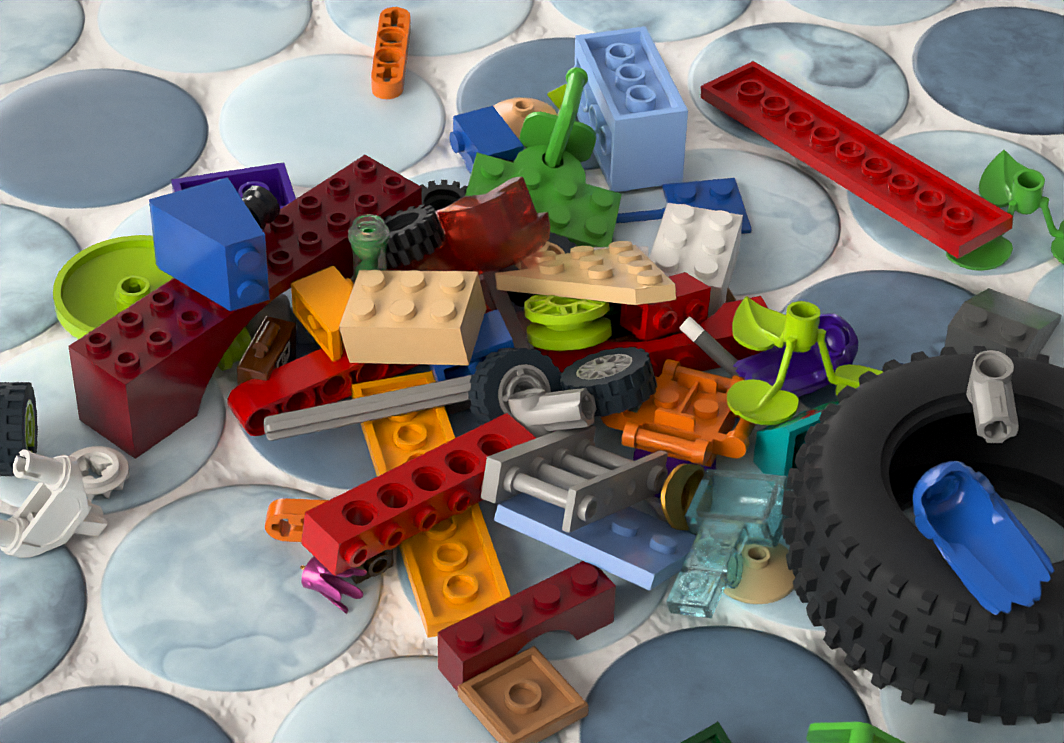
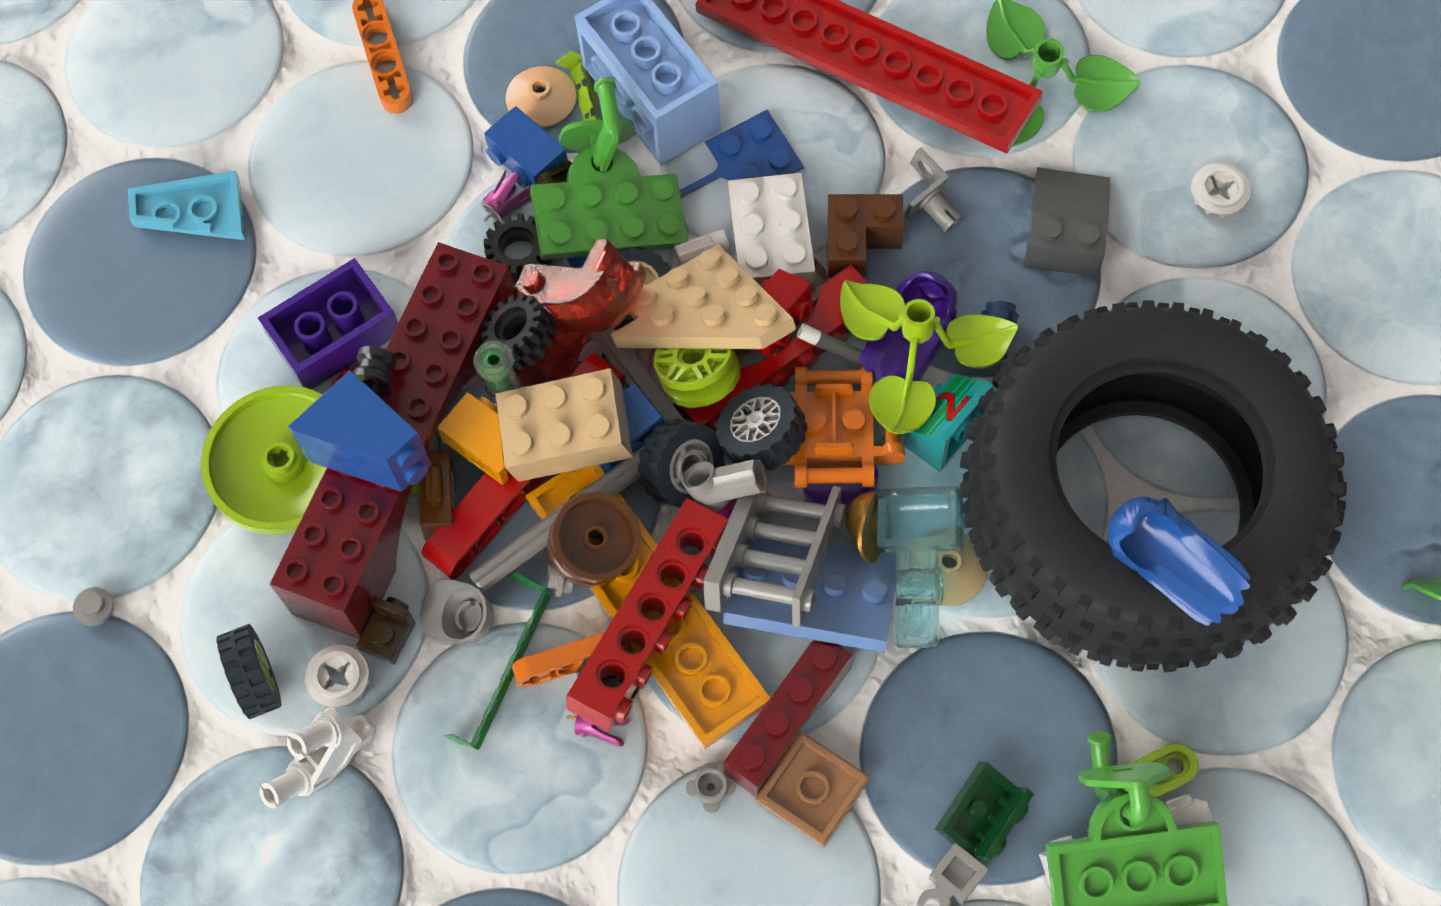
camera: 15 degrees left, 25 degrees up
light grey piece [966,350,1019,443] -> none
none -> medium azure wing [127,171,245,240]
none -> dark brown bracket [356,596,416,665]
none -> light grey cap [420,579,494,644]
none -> green piece [444,572,551,750]
none -> flat silver piece [481,170,531,223]
none -> reddish brown wheel [546,492,642,588]
none -> light grey plate [546,564,573,597]
none -> light grey plate [686,763,736,813]
none -> reddish brown brick [827,194,904,279]
none -> light grey bracket [904,147,962,233]

